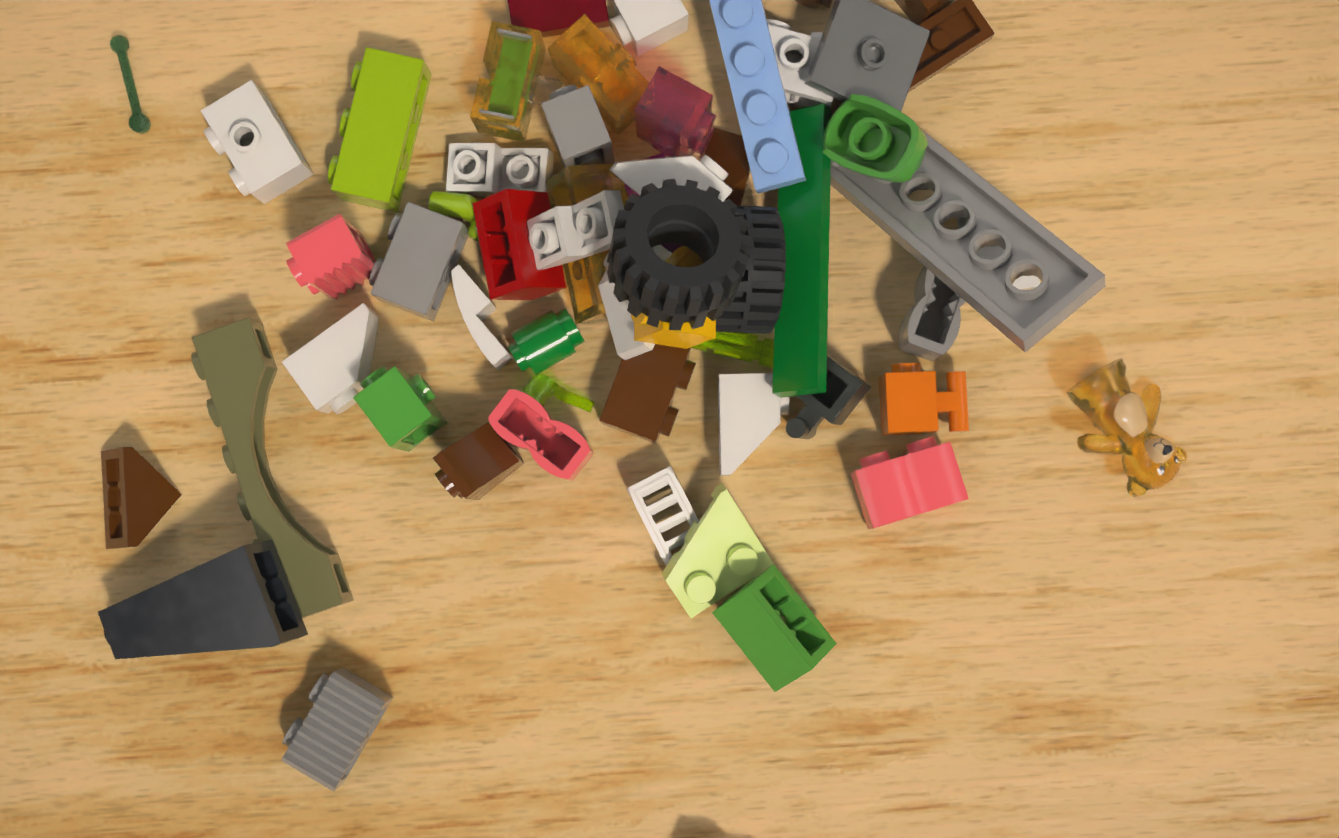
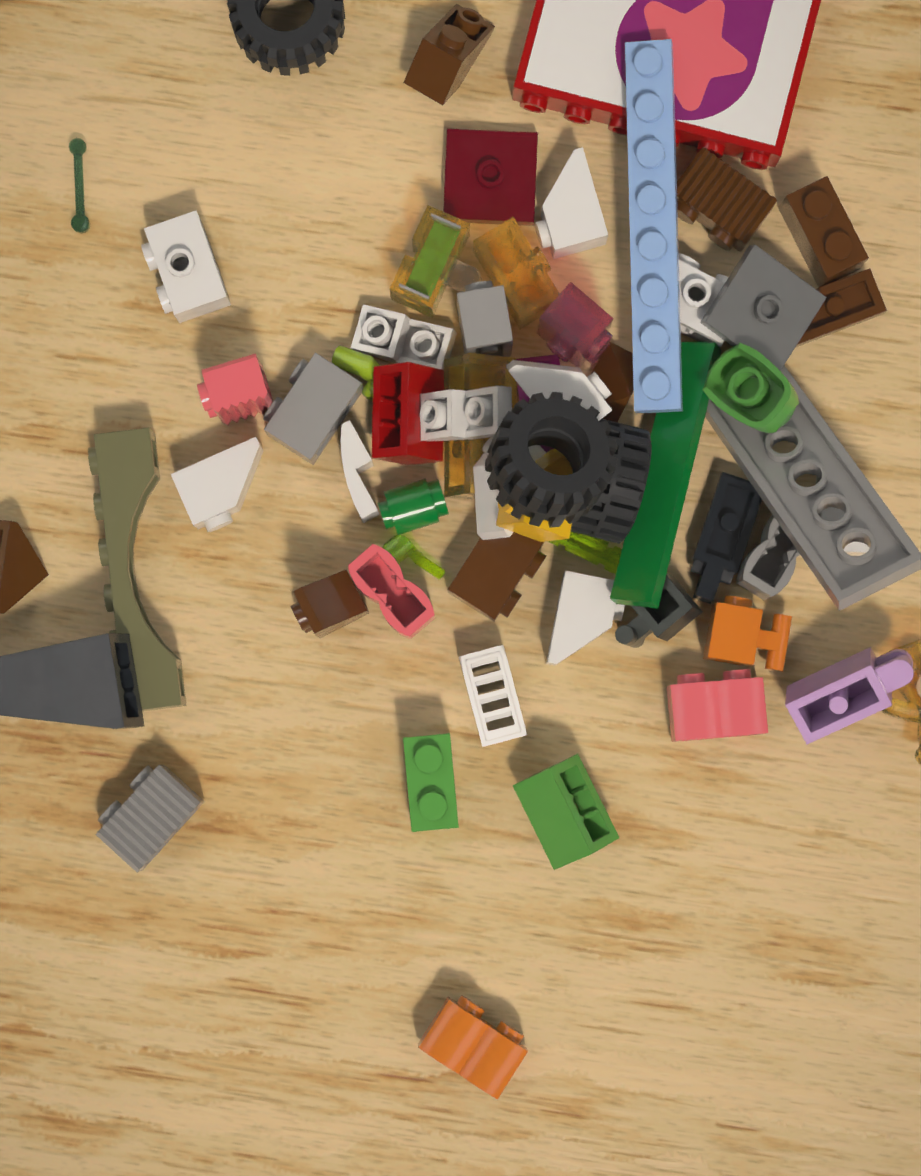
camera: 10 degrees right, 0 degrees up
lime brick [328,47,432,213] -> none
bright green brick [353,366,448,452] -> none
yellowish green wing [662,483,774,618] -> none
none -> bright green brick [403,733,459,832]
none -> black hinge [690,472,762,604]
none -> lavender brick [785,647,913,744]

